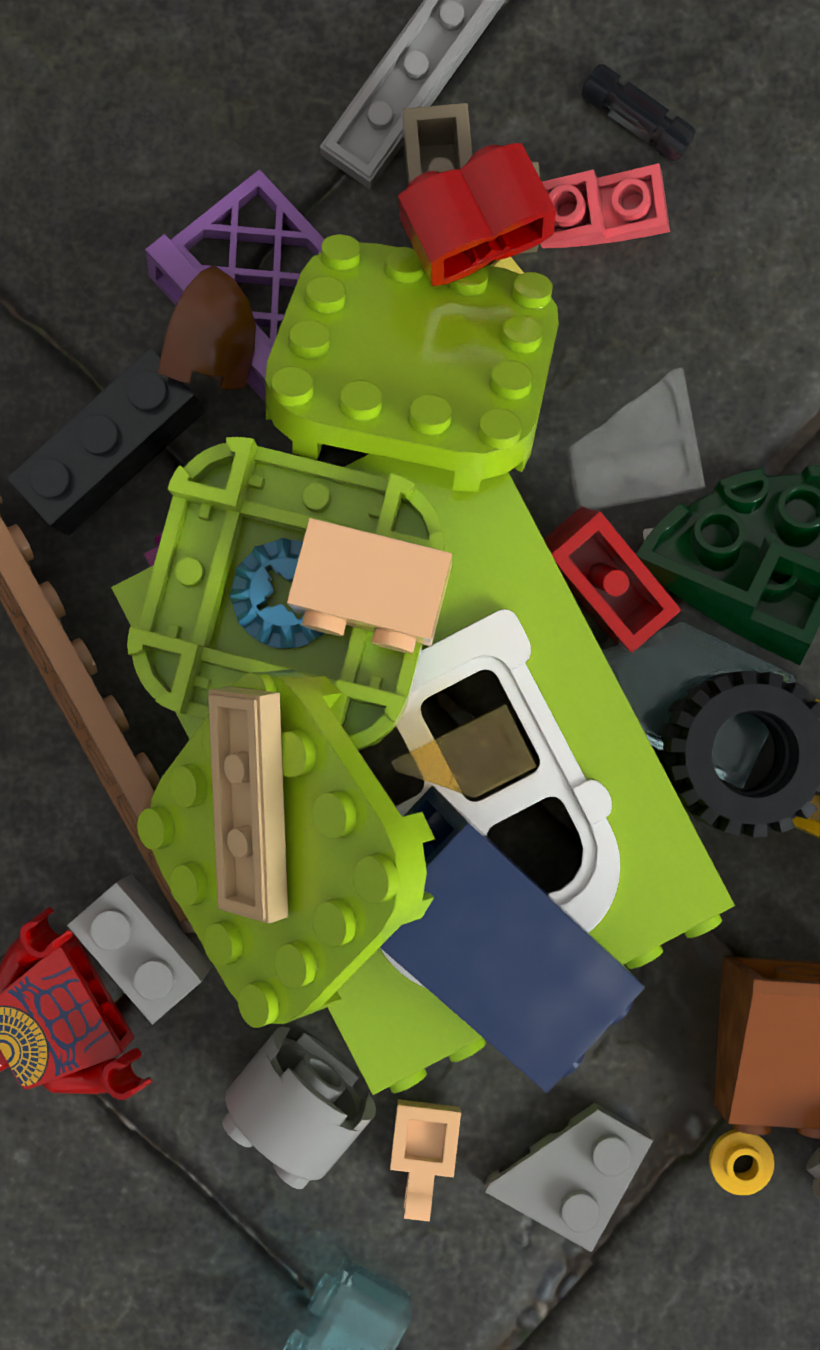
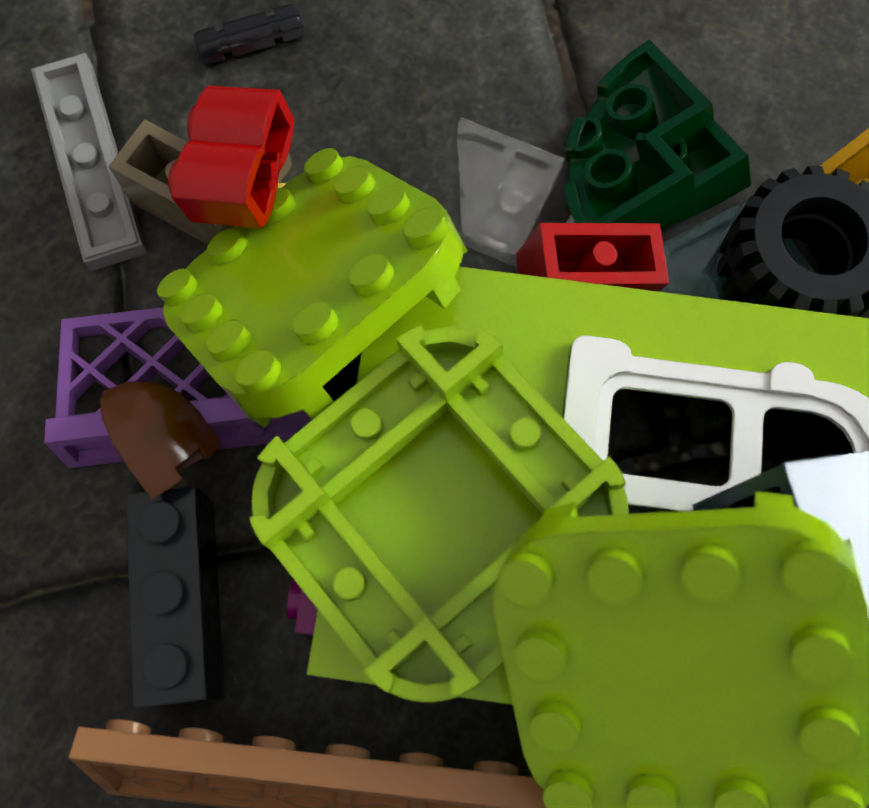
camera: 50 degrees left, 15 degrees down
tan tile [208,686,288,924] -> none
dark azure gear [230,538,324,649] -> none
light nougat brick [287,518,452,654] -> none
clear yellow tile [391,705,537,798] -> none
coral slope [540,163,670,248] -> none

